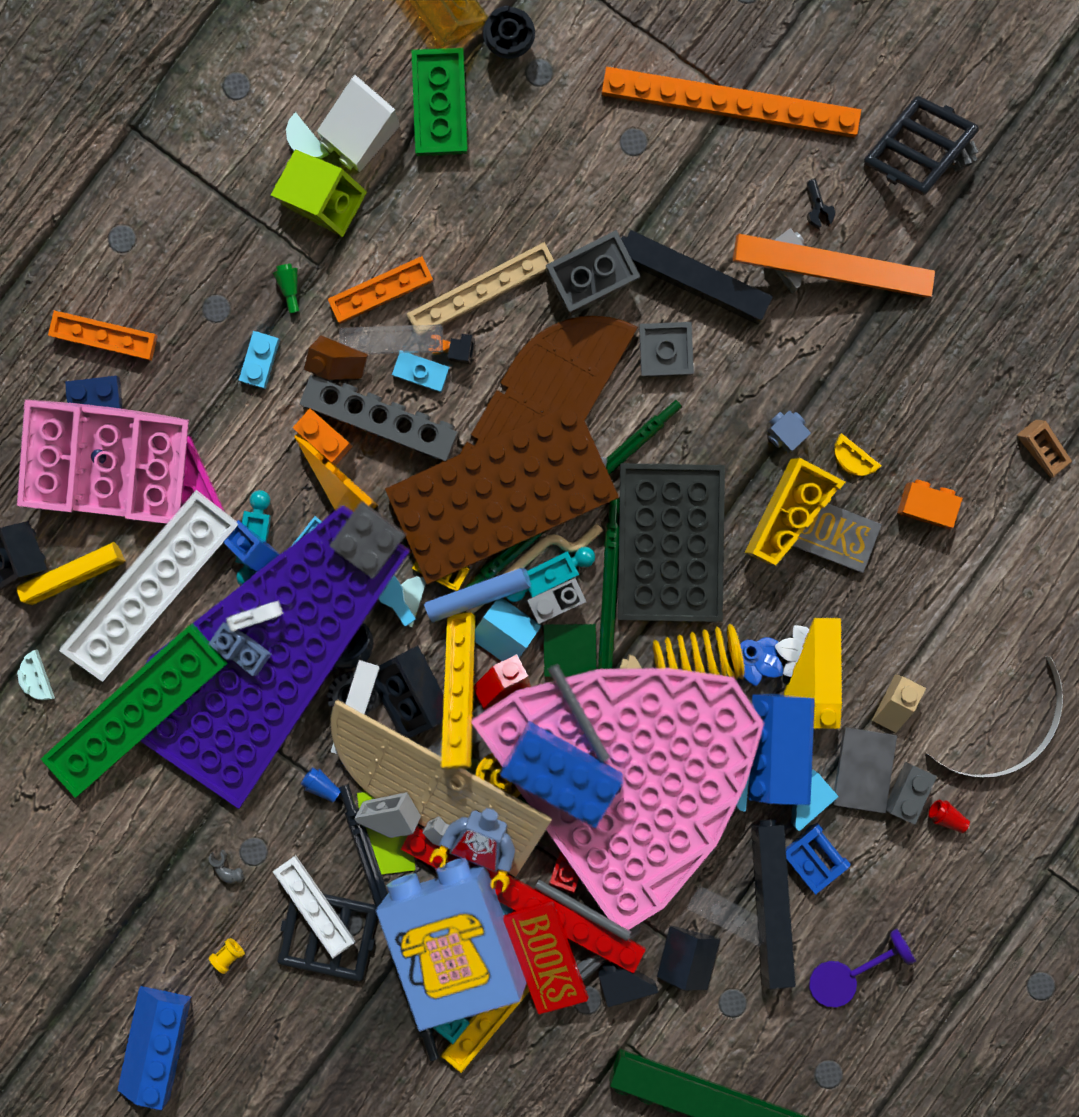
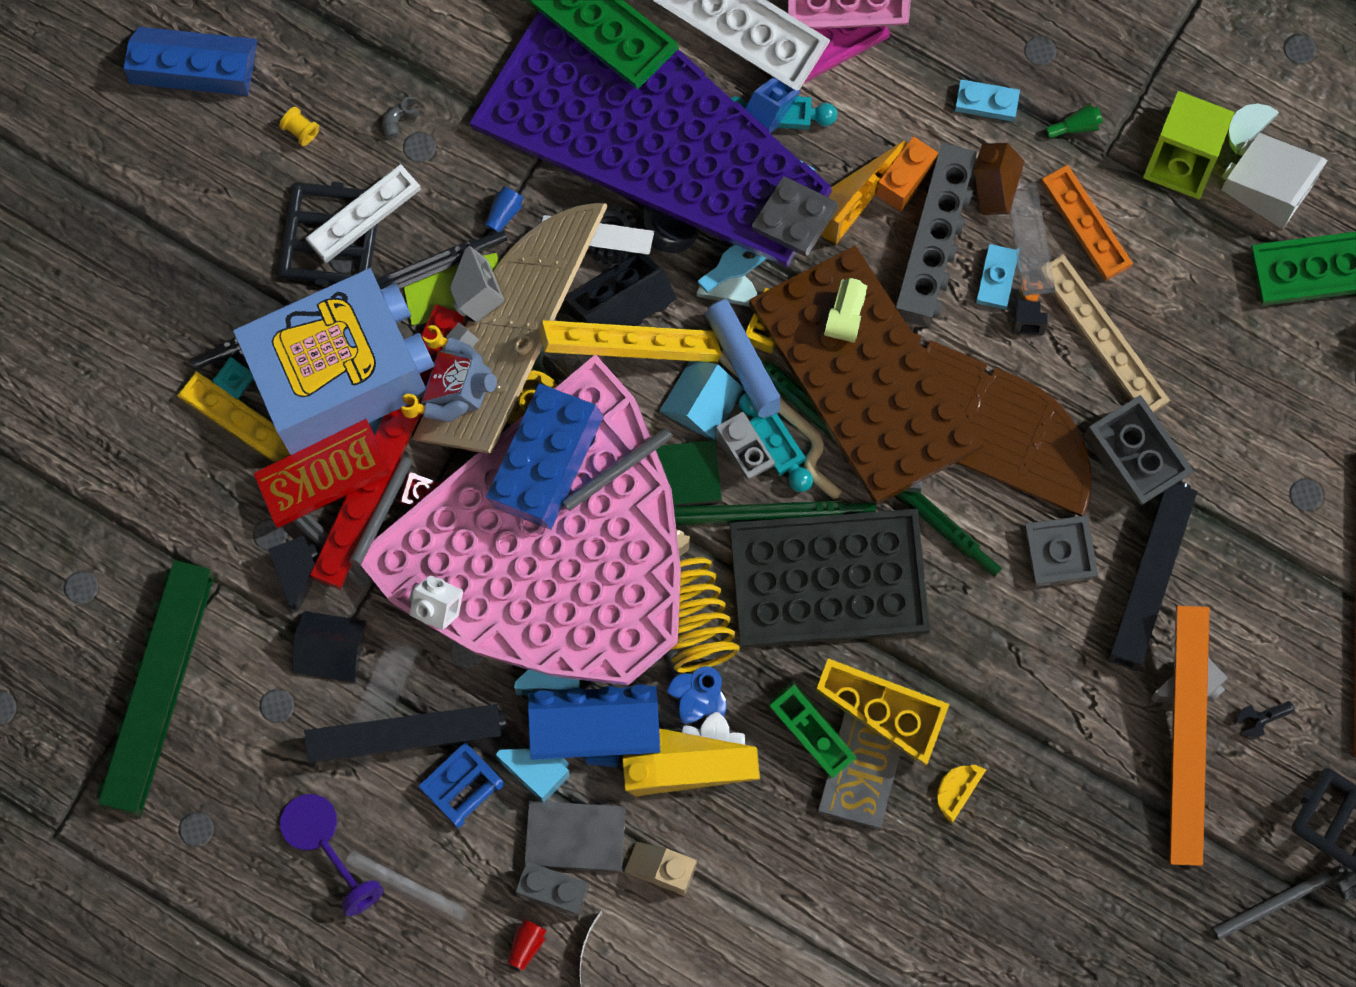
camera: 85 degrees right, 15 degrees down
sand blue slope [209,622,271,676] -> none
white piece [226,601,283,632] -> none
red slope [473,655,531,710] -> none
sand blue brick [767,410,811,453] -> none
orange brick [897,480,962,529] -> none
none -> clear tile [346,851,468,925]
none -> white brick [409,575,463,630]
none -> green slope [769,680,857,779]
none -> yellowish green piece [824,278,867,343]
none -> dark grey bar [1212,870,1331,940]

